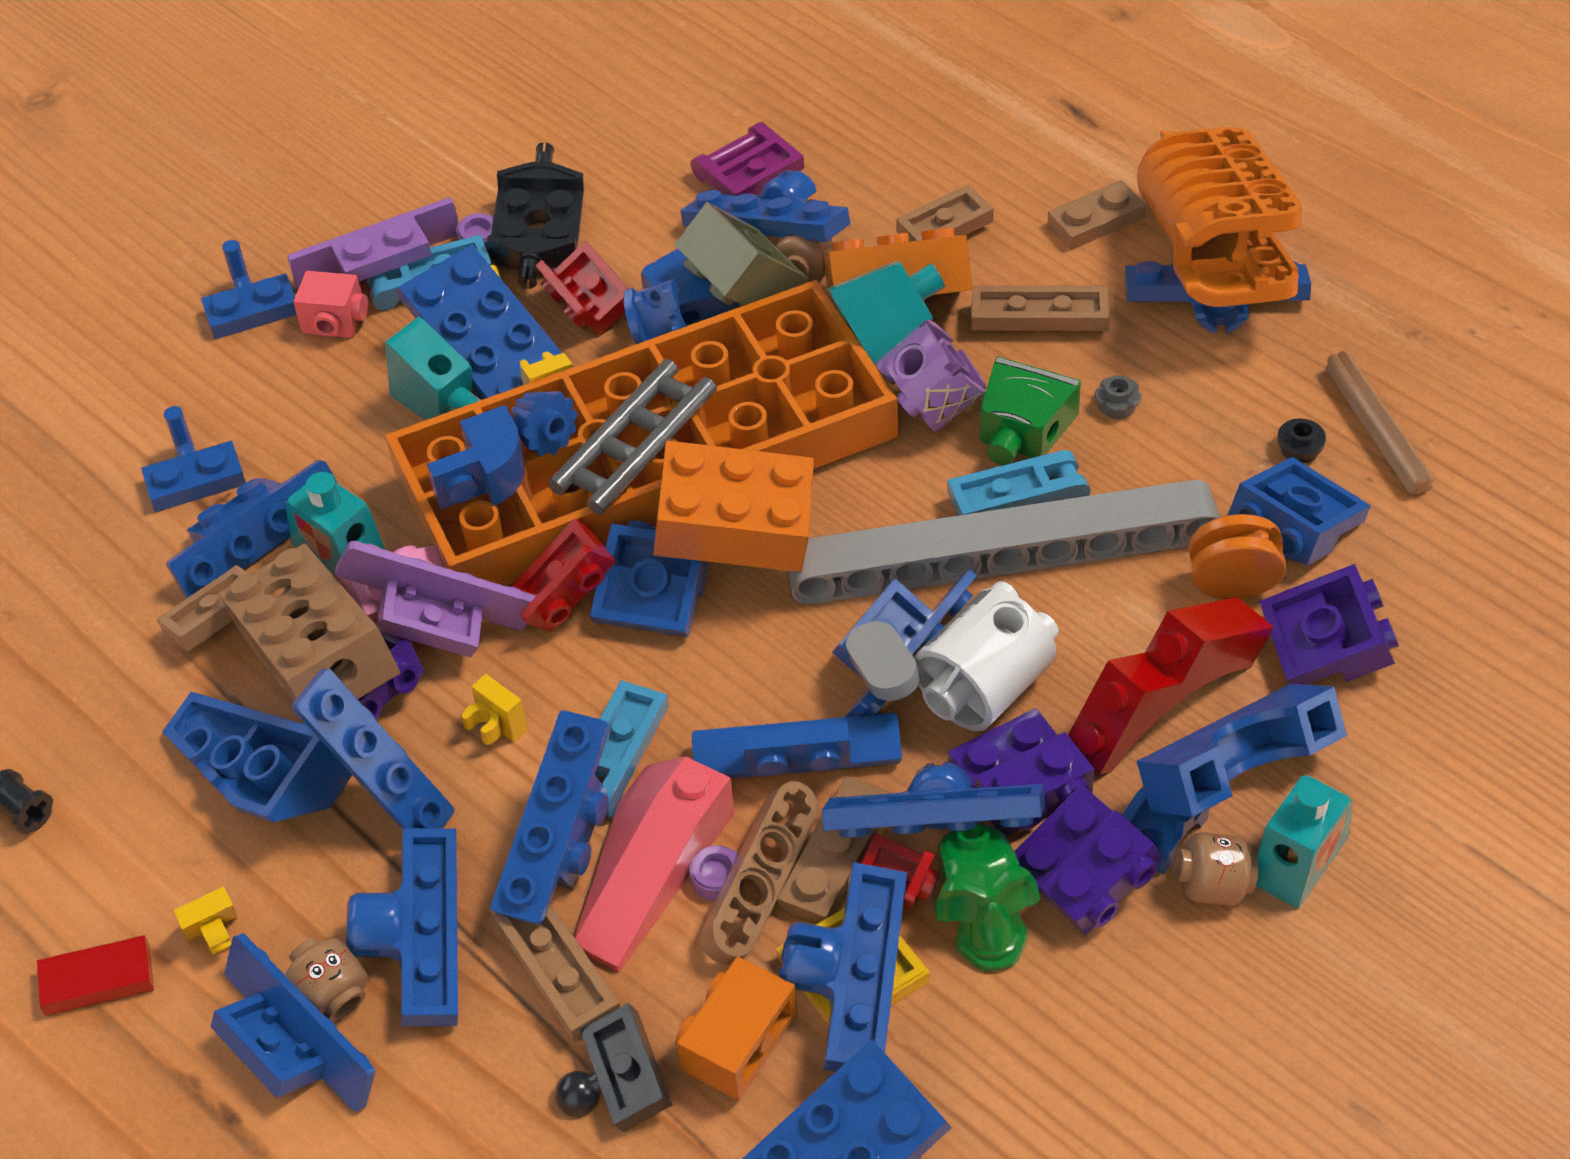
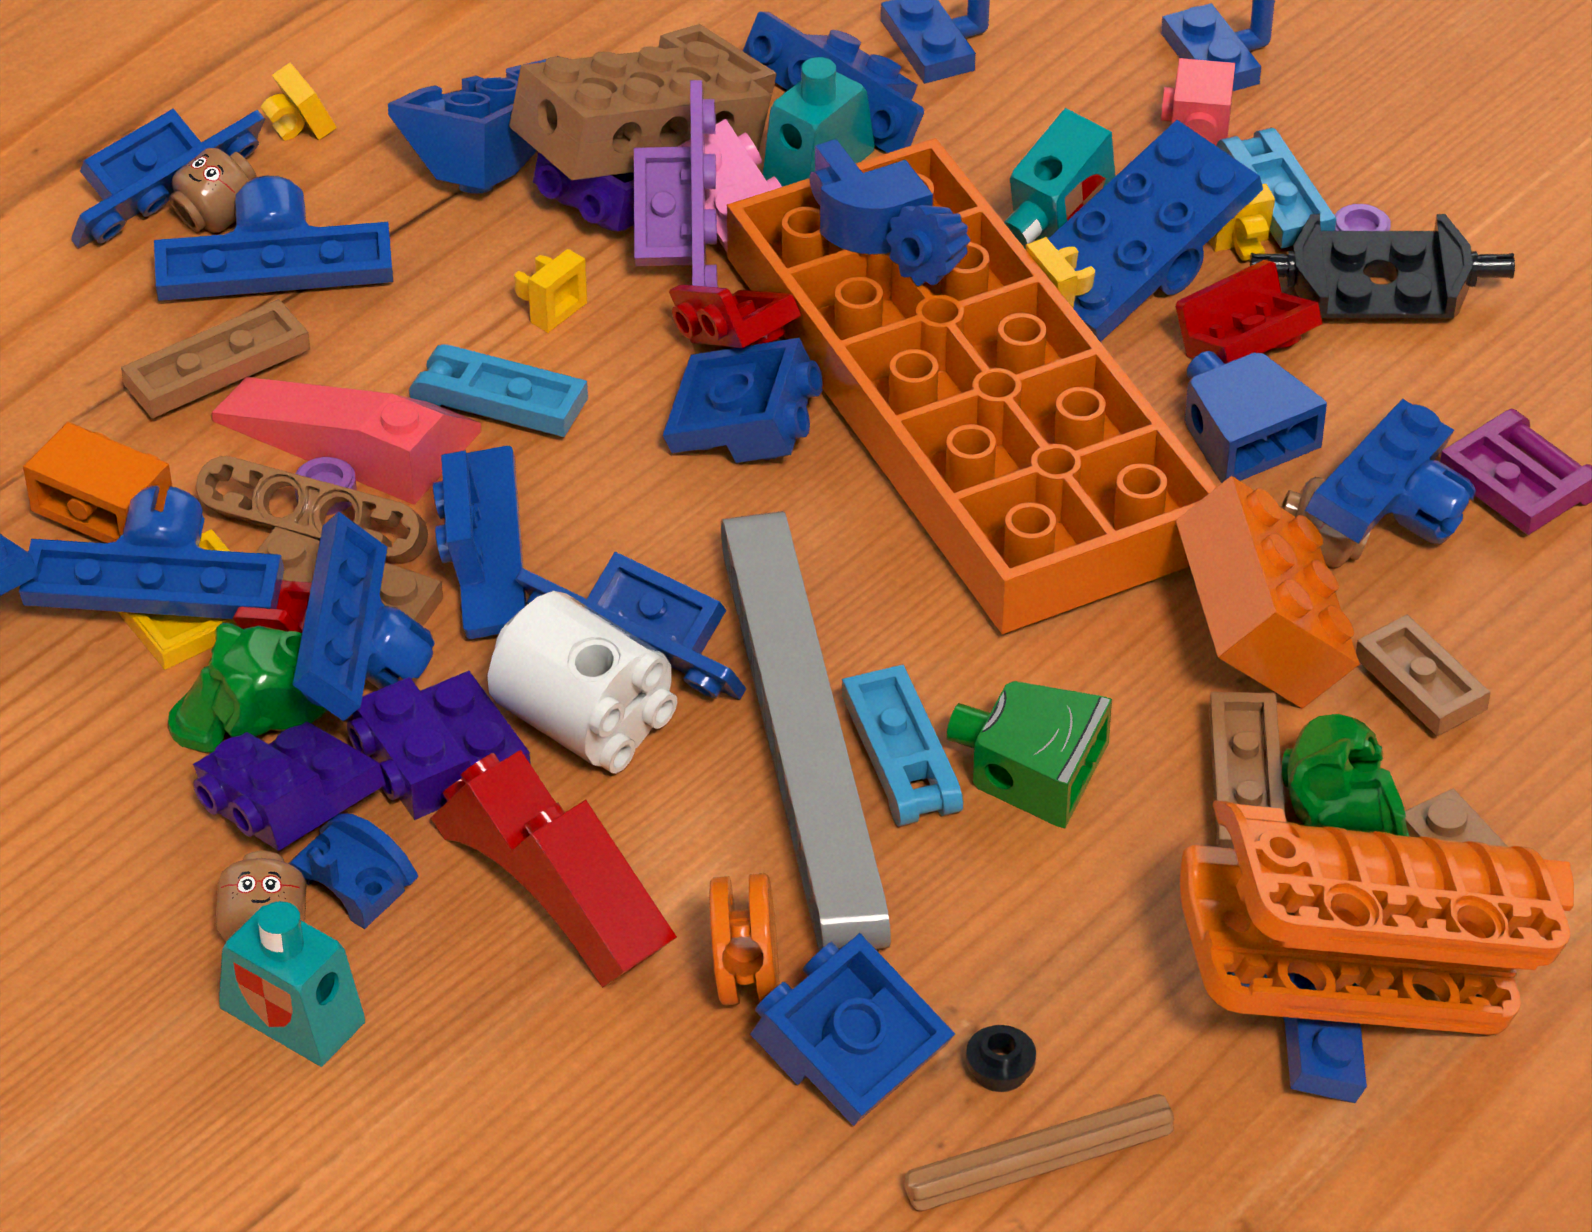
camera: 85 degrees right, 5 degrees down
red tile [37,935,154,1016] -> none
medium lavender bracket [287,198,458,290] -> none
blue bracket [292,669,454,830] -> none
blue bracket [490,710,610,925] -> none
dark grey bar [548,359,717,515] -> none
black plate [554,1003,672,1132] -> none
blue piece [624,279,686,345] -> none
orange brick [653,440,814,572] -> none
olive slope [674,202,809,306] -> none
teal torso [826,261,946,367] -> none
light grey tile [846,621,920,701] -> none
medium lavender brick [876,319,987,433] -> none
dark grey plate [1095,376,1141,419] -> none
blue arch [1136,684,1347,817] -> none
dark purple plate [1259,564,1399,685] -> none
none -> green head [1282,714,1409,836]

